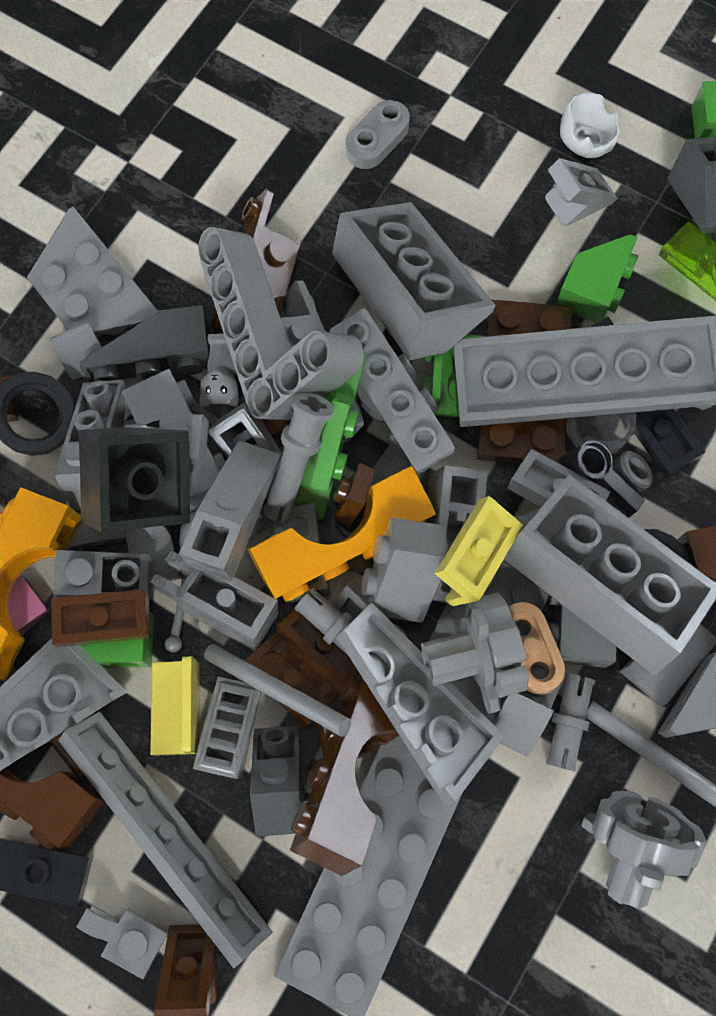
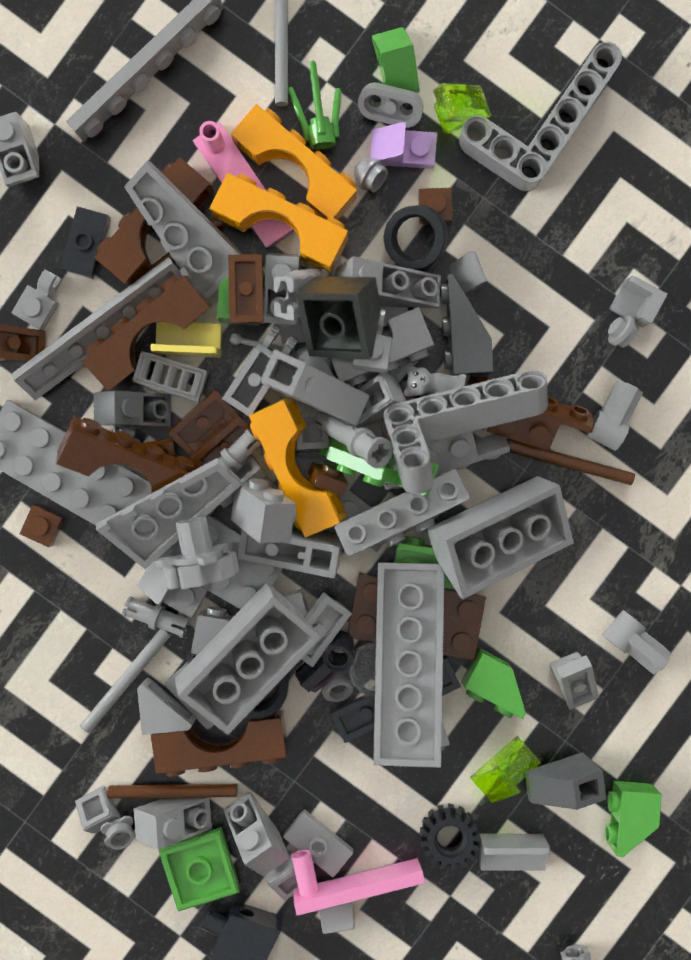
camera: 90 degrees right, 15 degrees up
light grey wing [27,207,158,337] -> none
light grey bar [204,644,351,737] -> none
light grey plate [346,100,410,169] -> none
light yellow panel [434,496,523,606] -> none
light nougat plate [509,602,565,695] -> none
white hair [560,92,621,158] -> none
light grey piece [581,791,706,909] -> none
none -> reddish brown plate [19,504,65,547]
none -> reddish brown arch [82,274,212,391]
none -> light grey animal [273,269,329,321]
none -> reddish brown bar [508,439,635,485]
none -> light grey piece [585,380,643,451]
none -> light grey piece [602,610,672,675]
none -> light grey plate [608,315,639,347]
none -> light grey panel [610,276,668,328]

